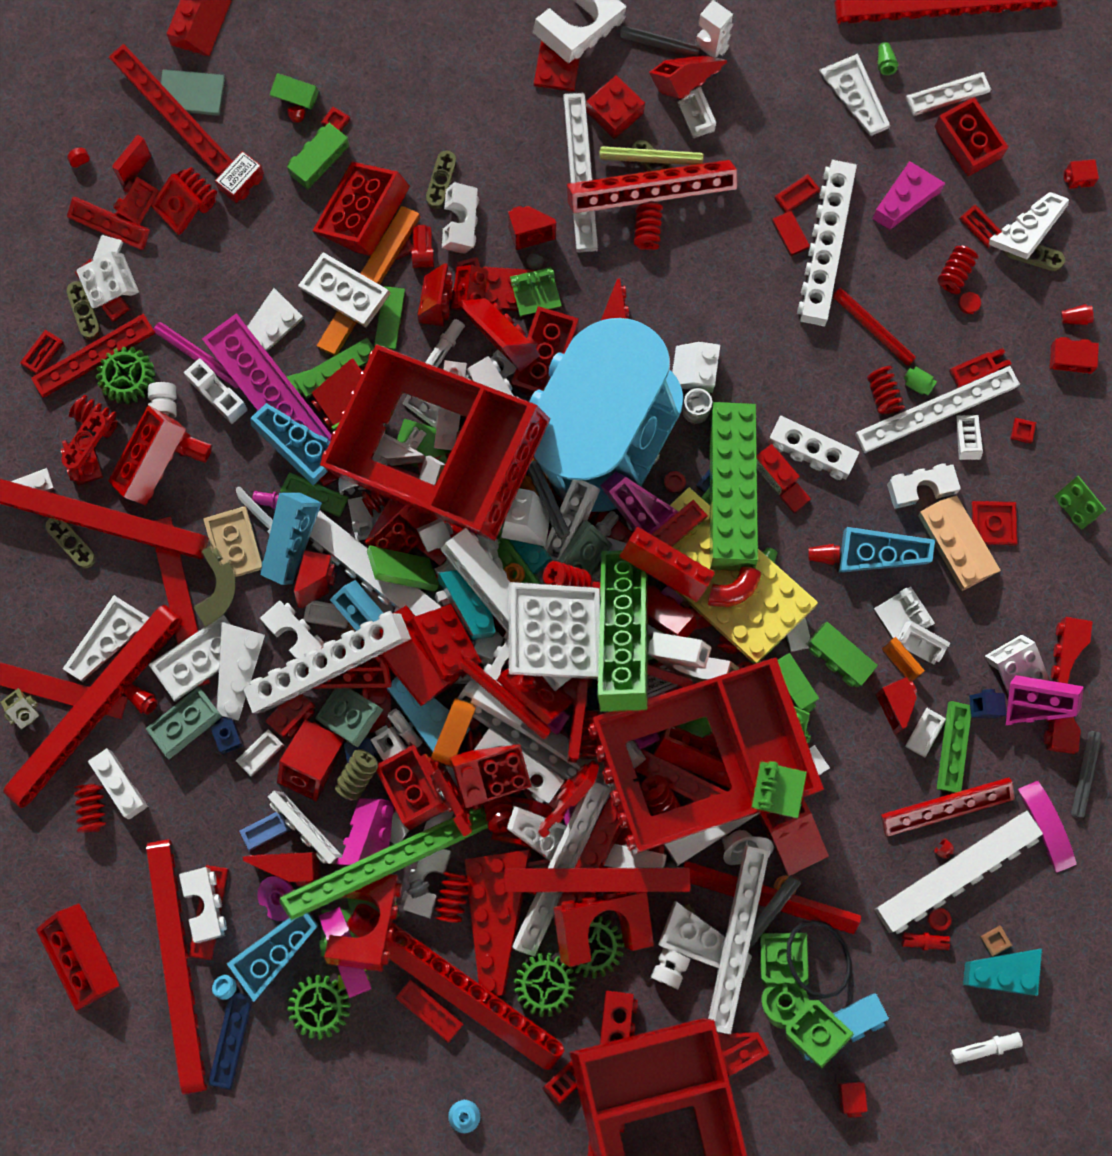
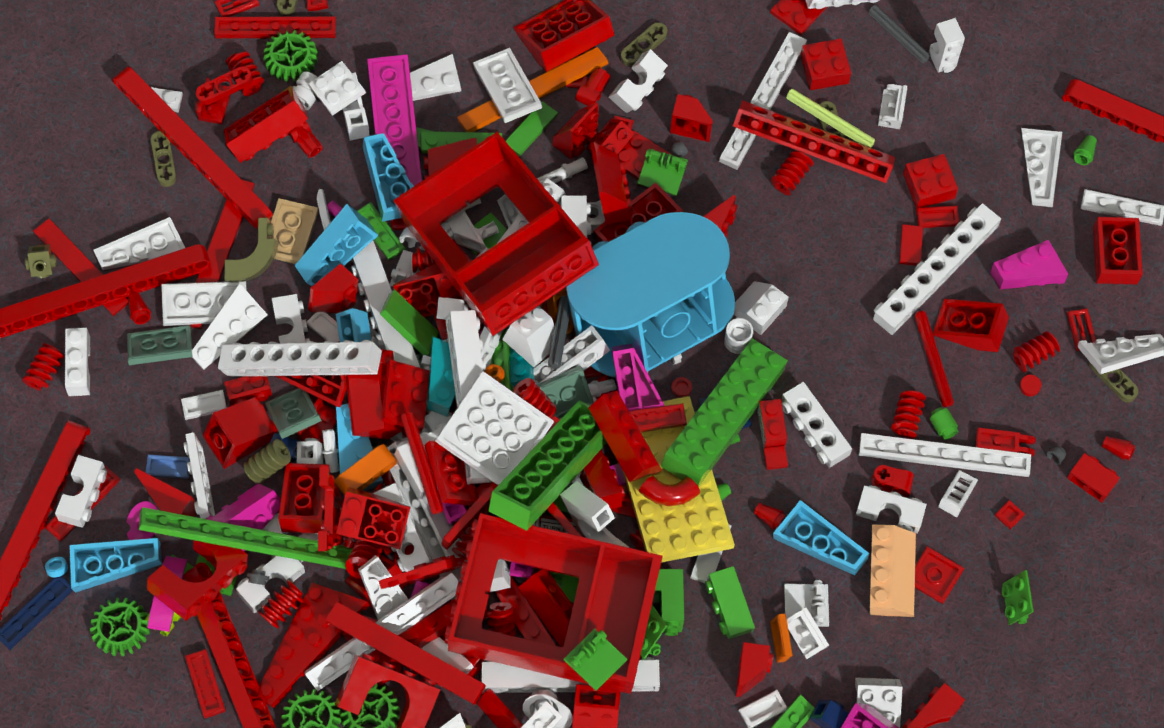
camera: 30 degrees right, 10 degrees down
dark pink axle [153,322,239,388] -> none
dark blue brick [211,718,244,754] -> none
red slope [649,55,727,99] -> none
none -> white plate [308,61,366,116]
none -> red piece [871,465,914,497]
none -> red brick [903,154,958,208]
none -> red slope [933,299,1009,352]
none -> dark grey hinge [1047,446,1066,465]

